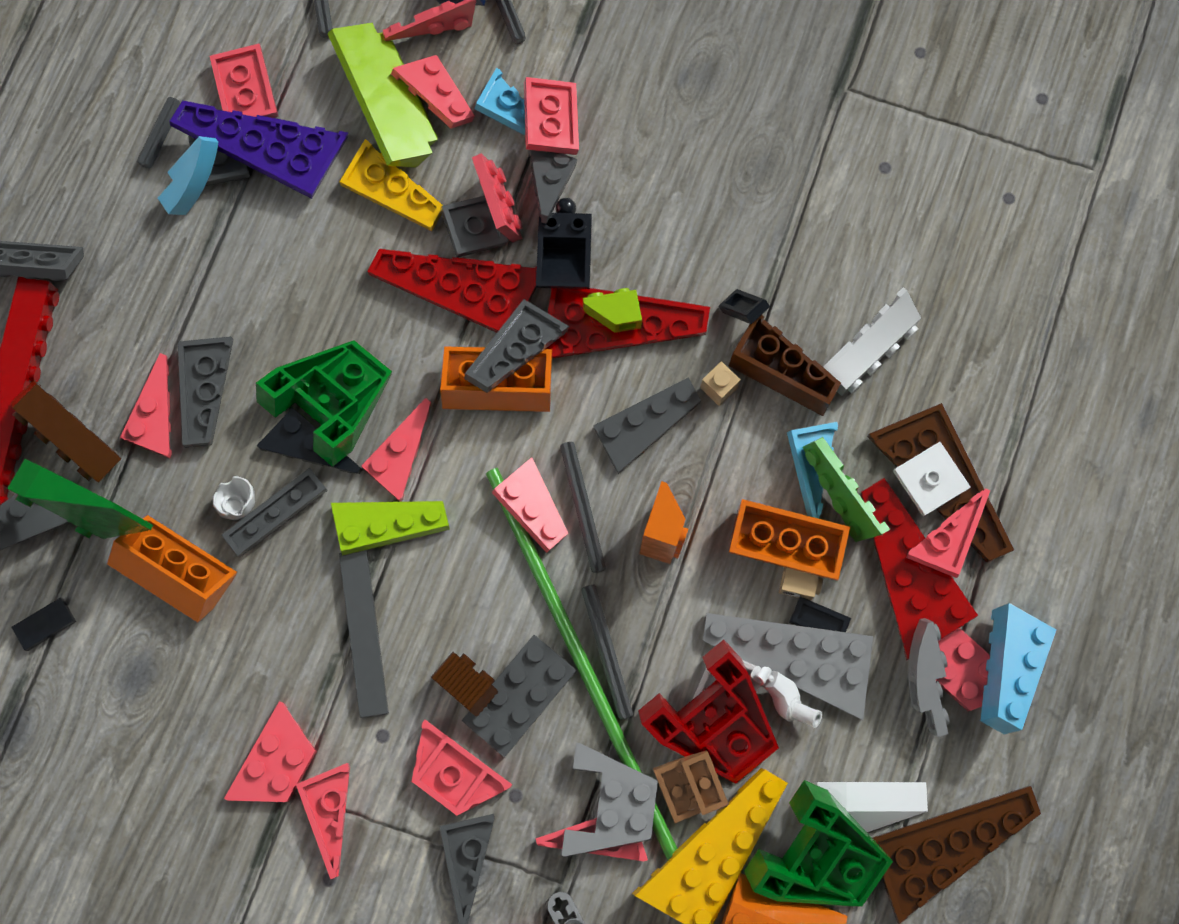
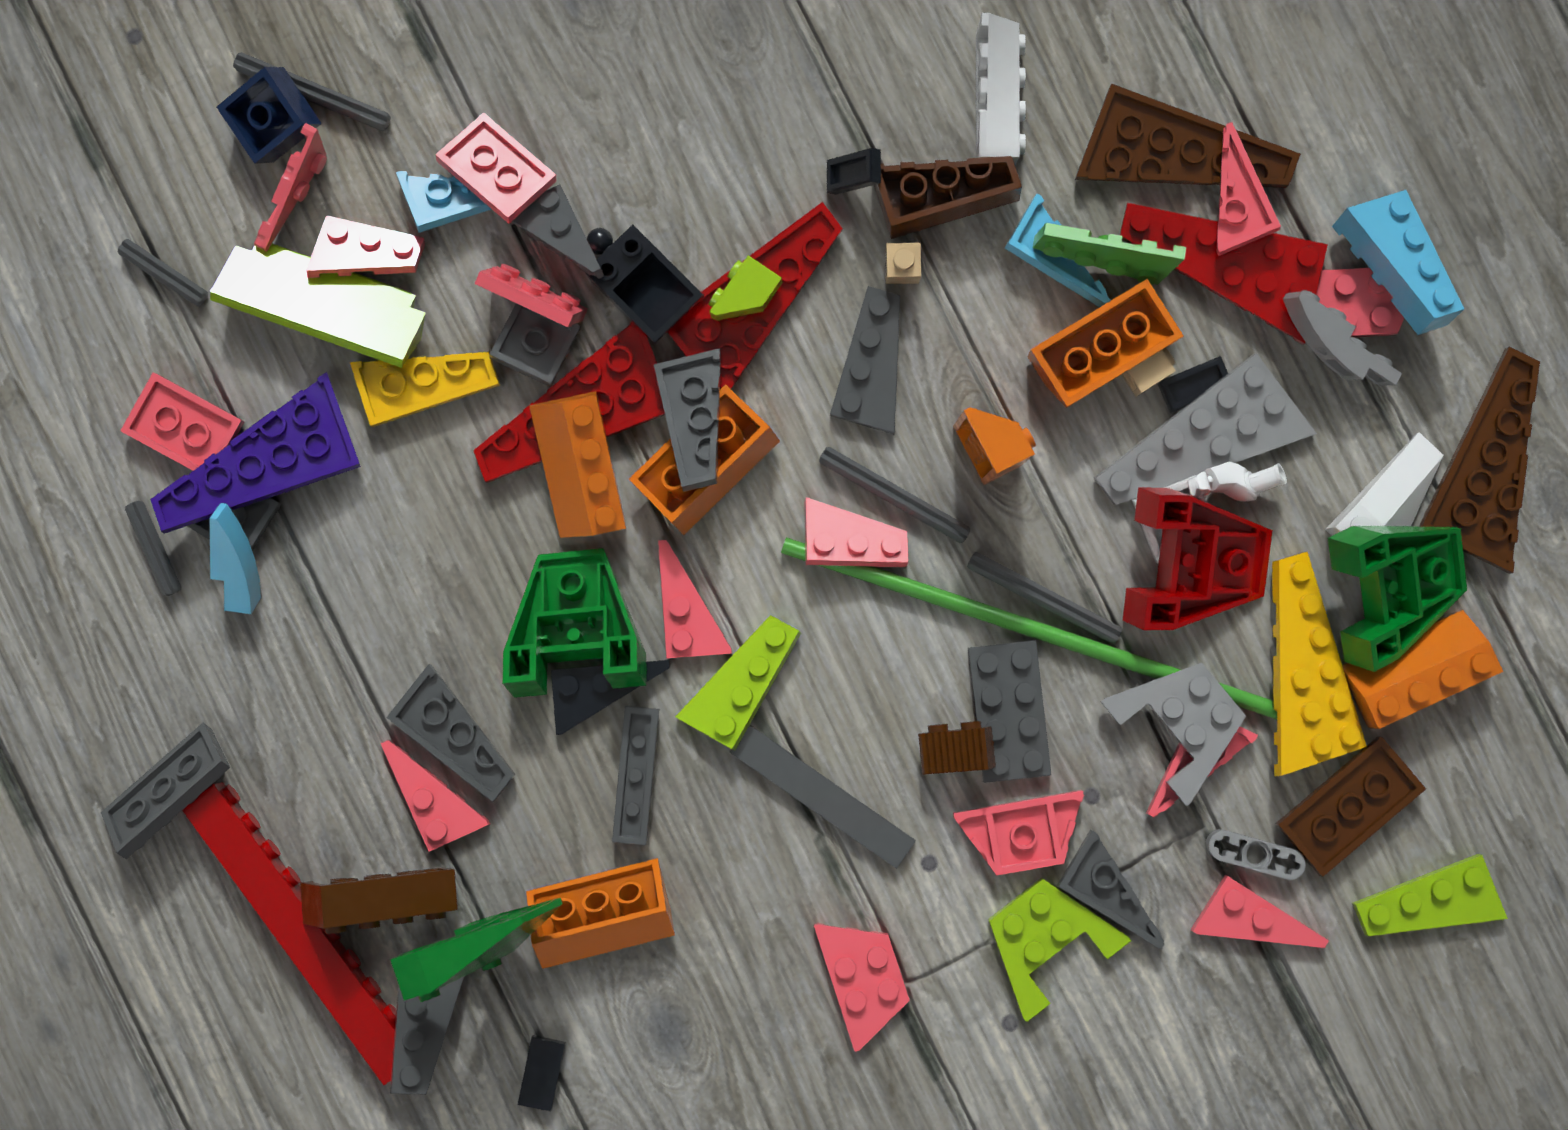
camera: 40 degrees left, 10 degrees up
white hair [213,476,255,520] -> none
coral wing [296,763,350,879] -> none
medium nougat slope [653,751,729,823] -> none
white plate [893,442,971,517] -> none
none -> orange slope [530,391,626,538]
none -> lime wing [988,878,1131,1022]

